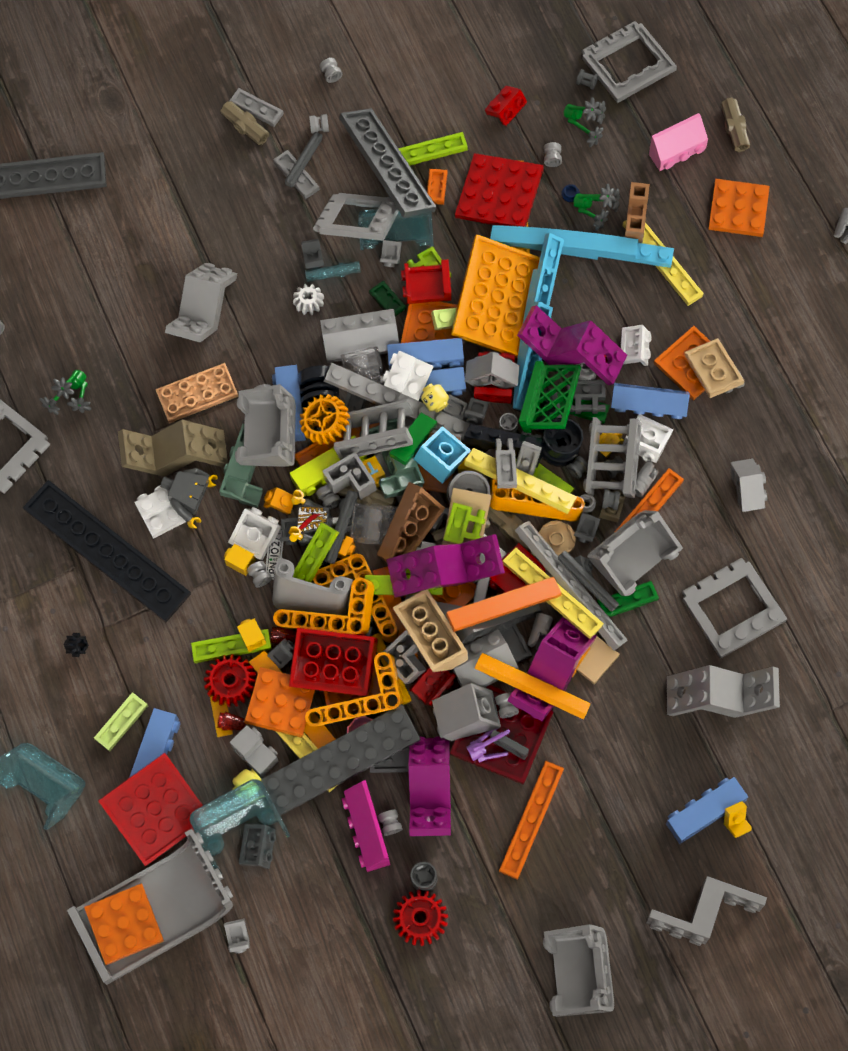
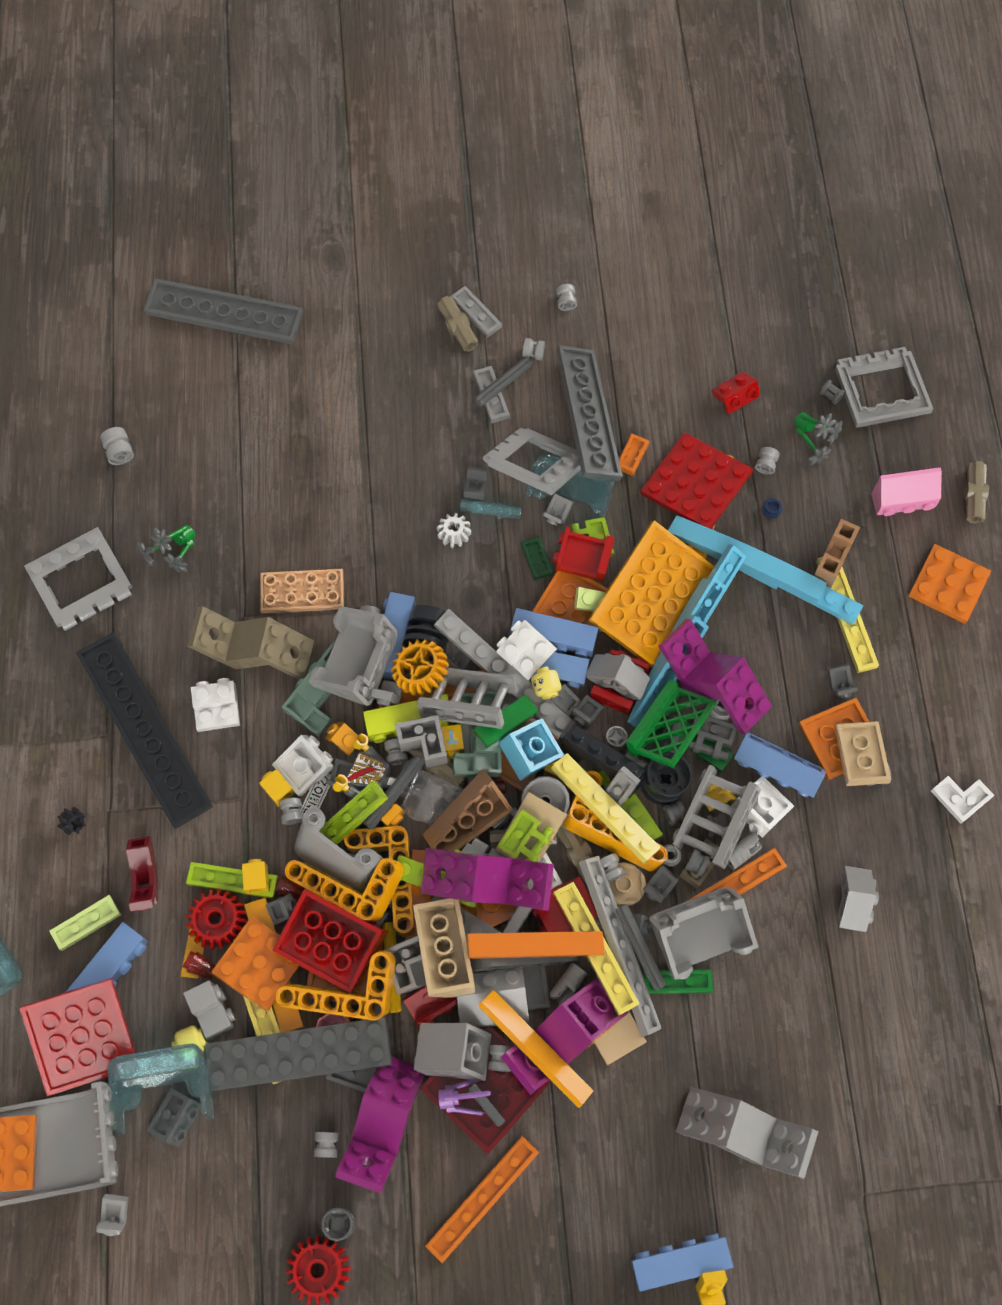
camera: 15 degrees right, 0 degrees up
dark grey torso [160,468,218,529] -> none
light grey bracket [165,263,237,342] -> none
light grey slope [320,309,399,363] -> none
clear slope [341,347,384,384] -> none
dark pink slope [341,780,390,872] -> none
lime plate [398,132,468,166] -> none
light grey hinge [495,438,517,489] -> none
plant [574,184,620,231] -> none
white bracket [621,325,651,366] -> none
light grey hinge [682,558,787,659] -> none
none -> dark red arch [126,836,158,911]
none -> light grey bracket [371,681,403,707]
none -> light grey wheel [600,853,626,883]
none -> dark grey bracket [827,664,858,698]
none -> white plate [931,776,995,824]

